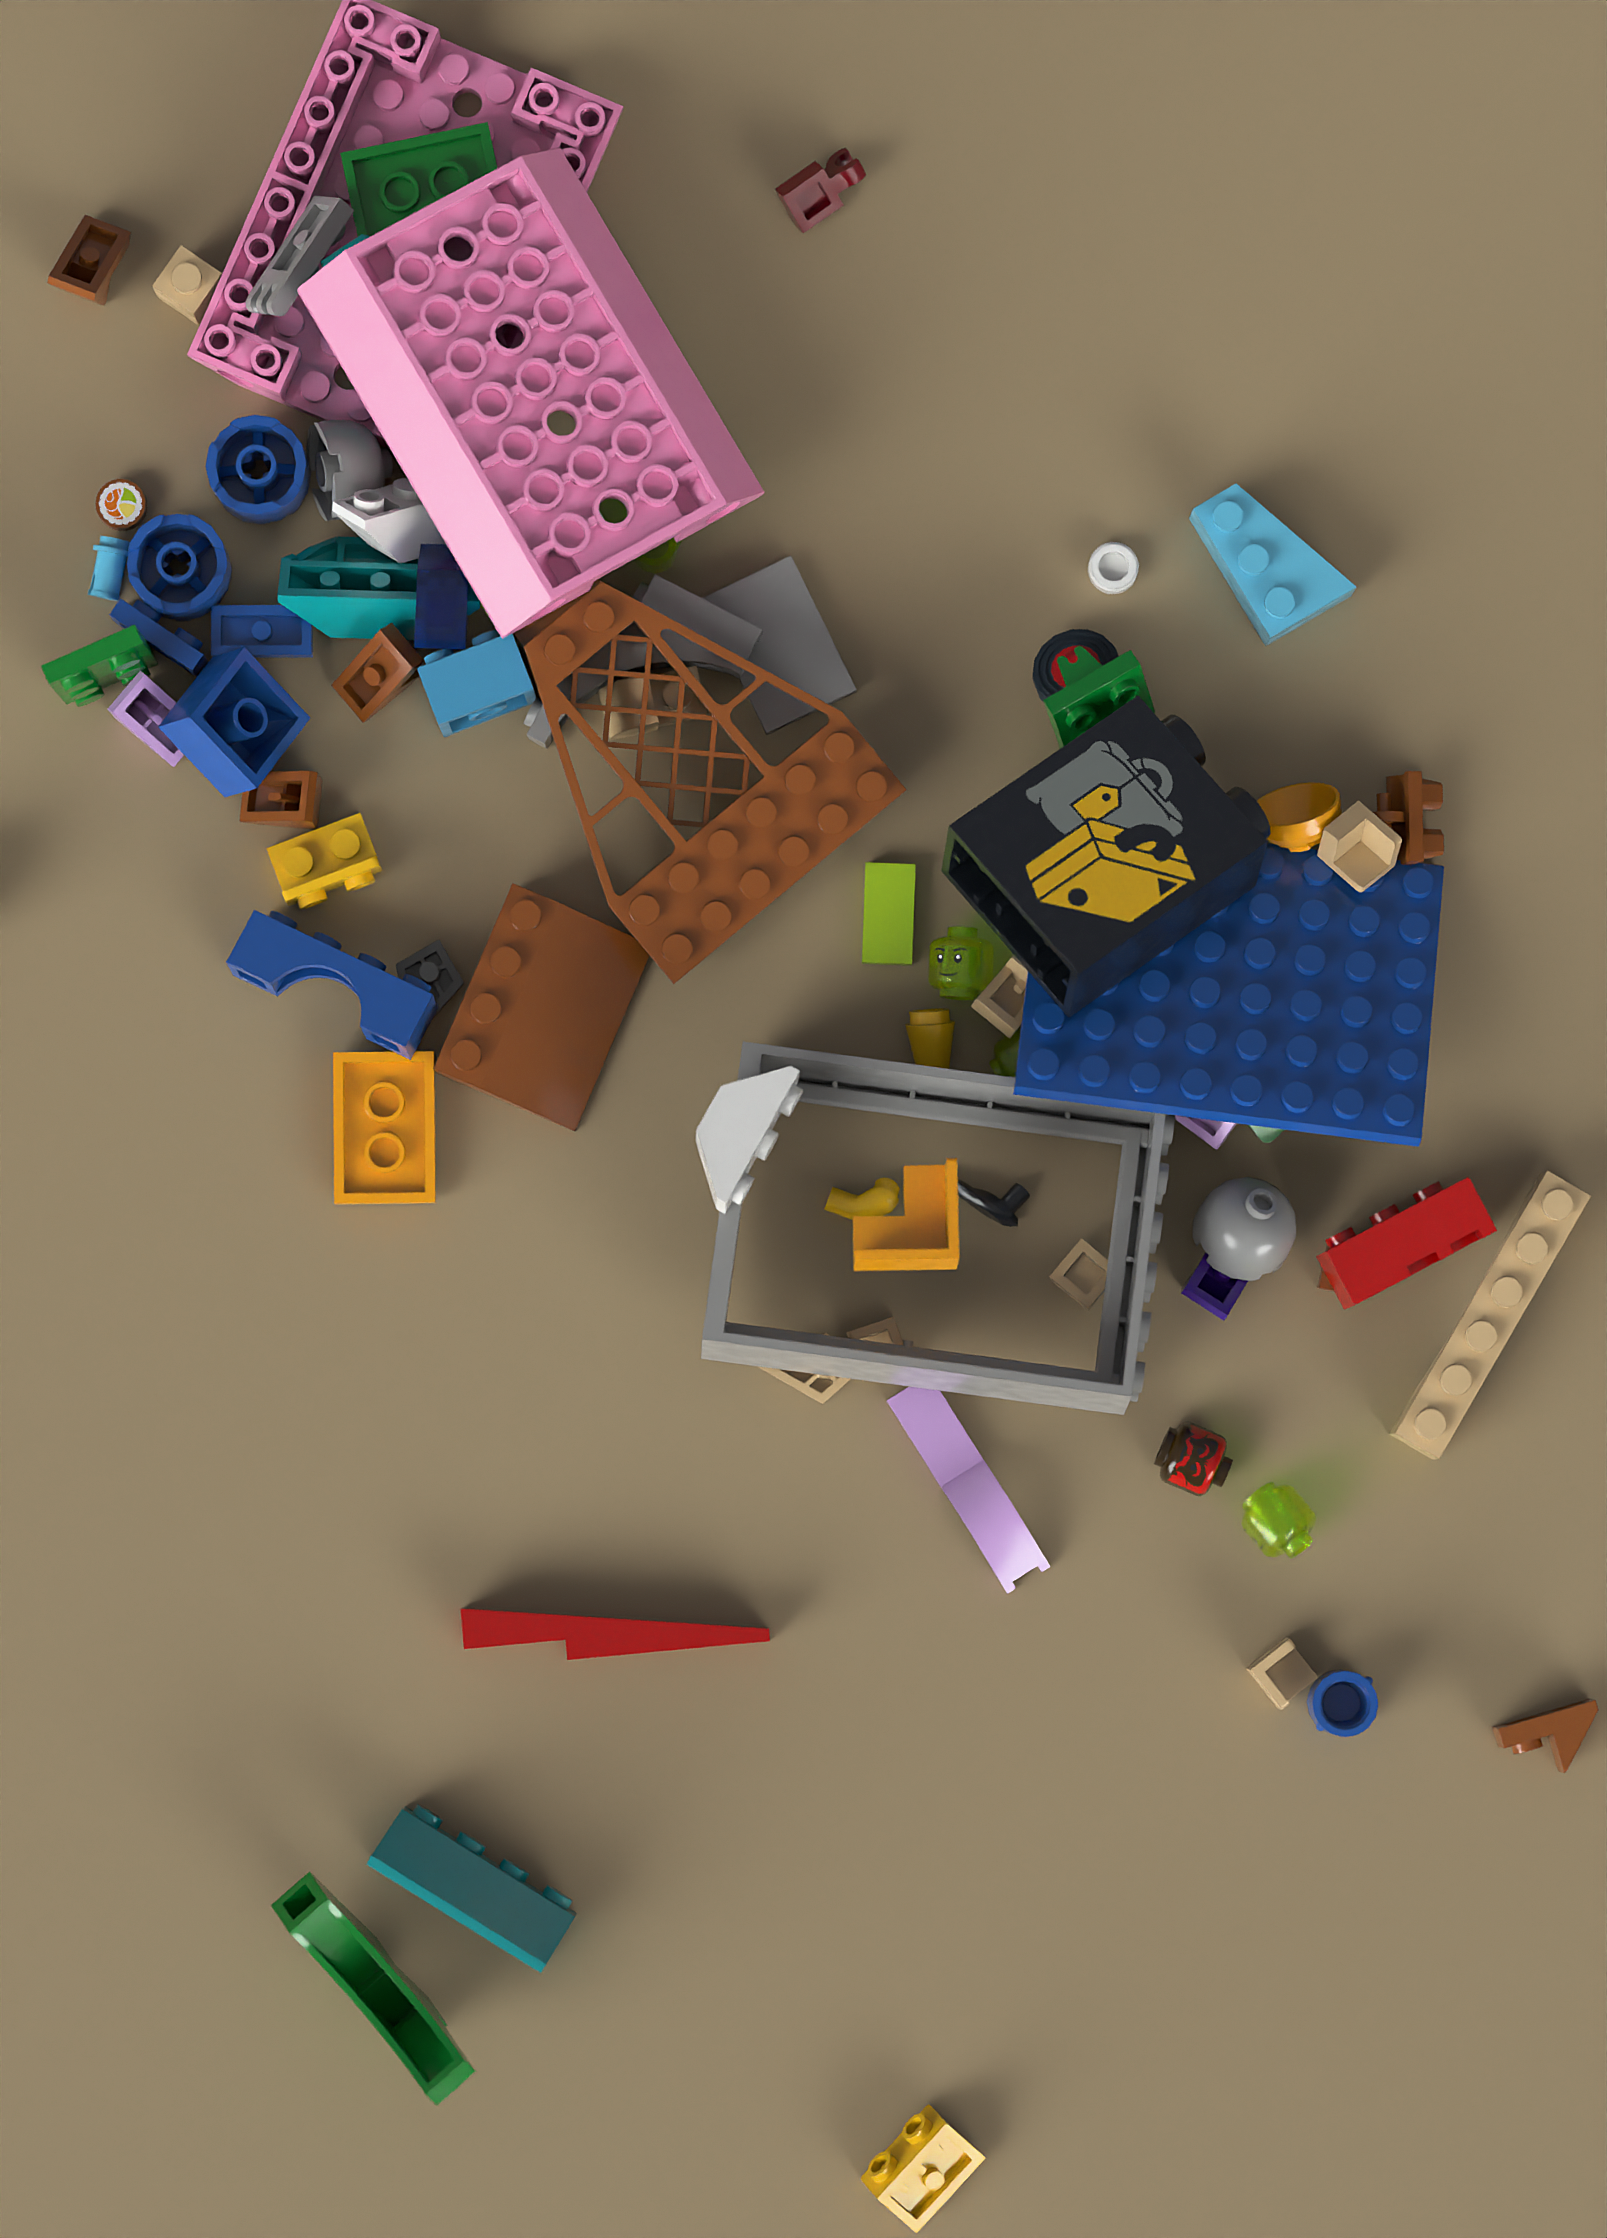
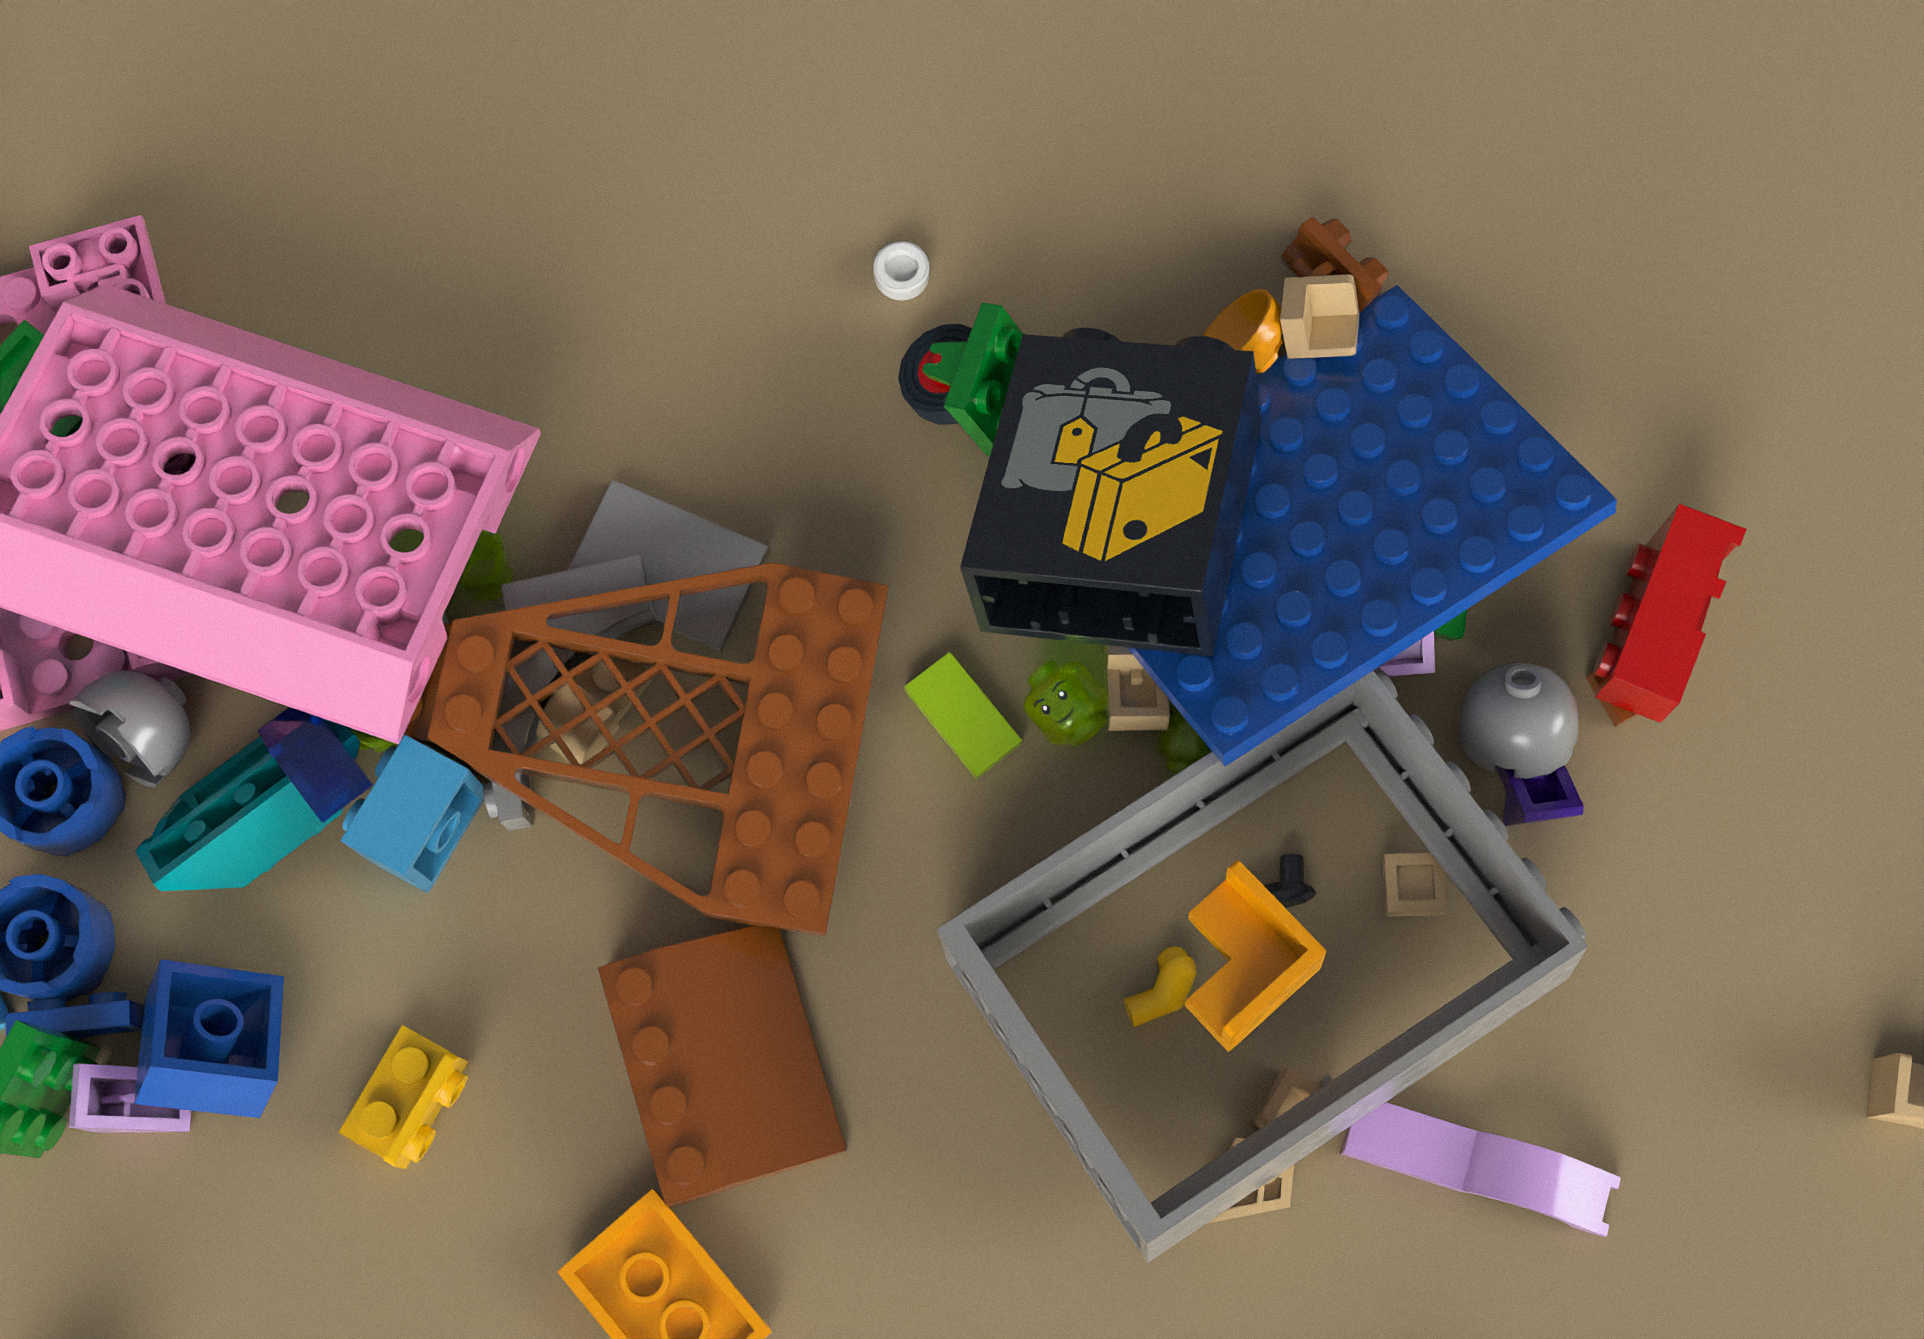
camera: 40 degrees left, 10 degrees down
blue plate [211,605,313,658] -> none
blue arch [226,910,438,1060] -> none
dark orange slope [239,771,323,830] -> none
dark orange slope [331,623,424,723] -> none
white slope [332,478,445,564] -> none
dark grey piece [395,940,465,1020] -> none
white slope [696,1066,803,1214] -> none
dark red plate [775,148,867,233] -> none
yellow cone [905,1008,955,1069] -> none
dark brown head [1154,1422,1233,1496] -> none
medium azure wedge [1189,483,1357,646] -> none
clear neon green head [1241,1482,1316,1559] -> none
tan arch [1389,1170,1591,1460] -> none

